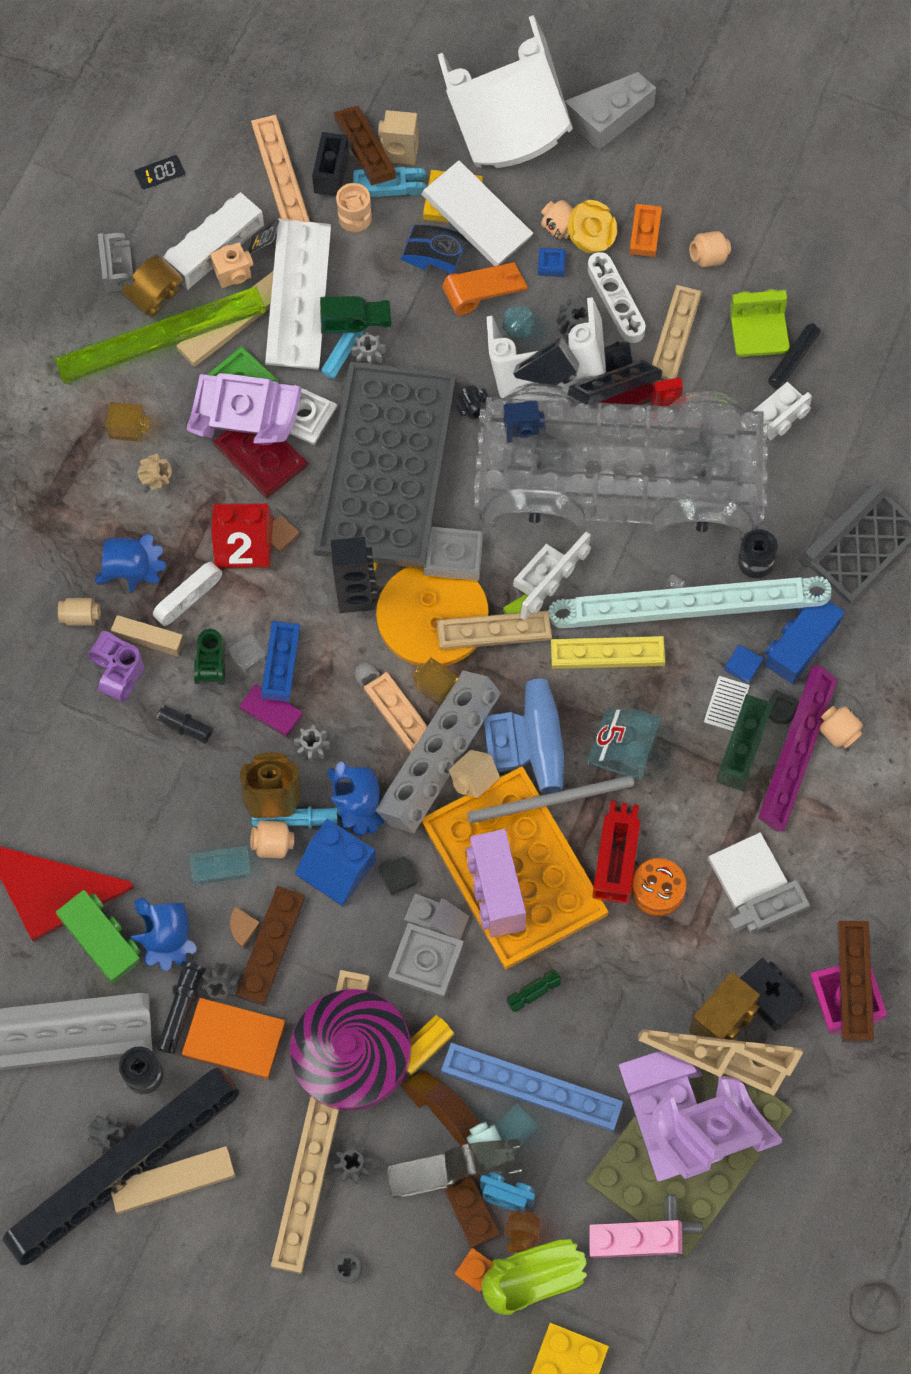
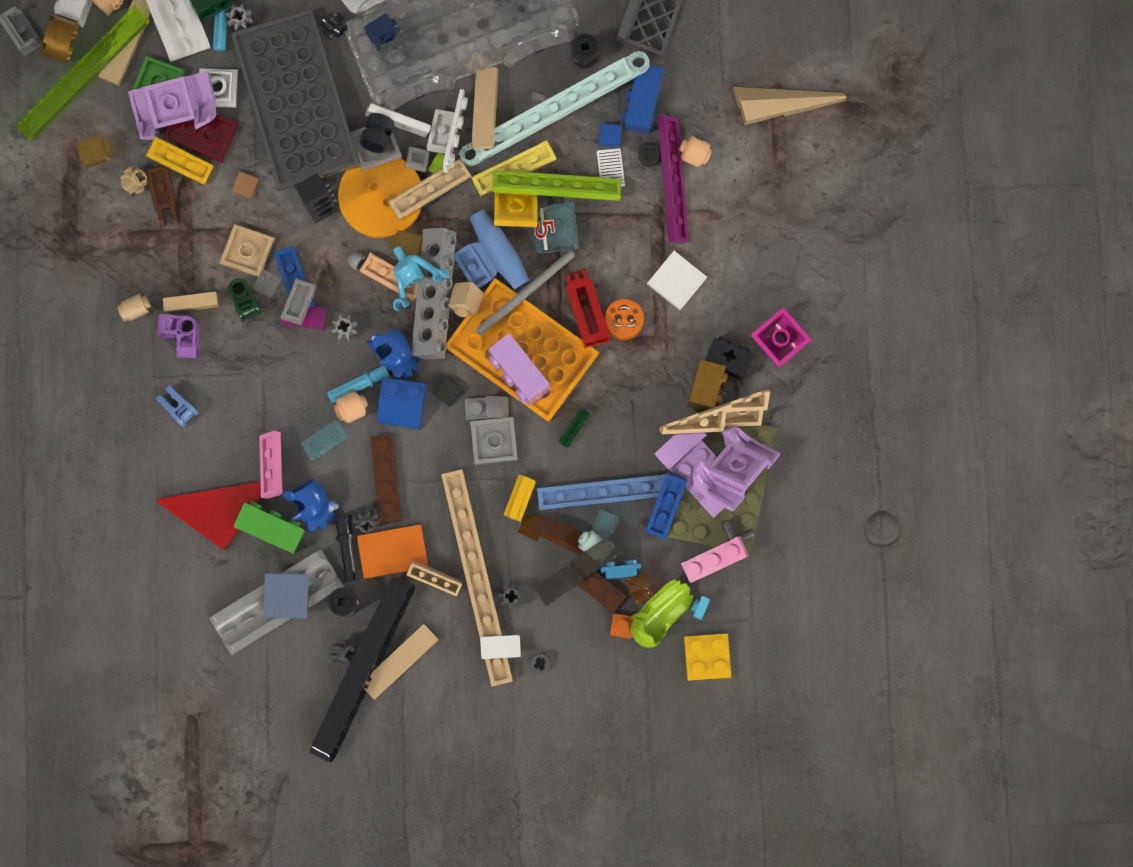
camera: 30 degrees left, 15 degrees up
blue piece [94,533,166,593] -> none
white beam [153,562,222,626] -> none
black axle [156,705,213,744] -> none
red slope [211,504,274,569] -> none
medium nougat tile [230,907,260,948] -> none
pearl gold brick [240,752,301,818] -> none
dish [290,989,411,1111] -> none
clear green brick [716,694,773,792] -> none
light grey hinge [727,880,811,934] -> none
reddish brown plate [837,921,874,1043] -> none
none -> yellow tile [146,136,214,185]
none -> reddish brown hinge [146,166,179,228]
none -> medium blue piece [155,385,199,428]
none -> tan tile [219,224,275,278]
none -> bright pink plate [259,430,283,499]
none -> sand blue tile [263,573,310,619]
none -> light grey tile [280,278,317,326]
none -> black wheel [359,113,395,153]
none -> white tile [365,103,431,137]
none -> medium azure piece [393,246,449,311]
none -> light grey tile [405,146,430,172]
none -> tan piece [407,560,462,596]
none -> tan tile [472,67,499,149]
none -> white sticker [480,635,521,659]
none -> lime plate [492,170,621,201]
none -> yellow plate [494,192,537,227]
none -> blue plate [645,472,688,539]
none -> medium azure plate [691,596,710,620]

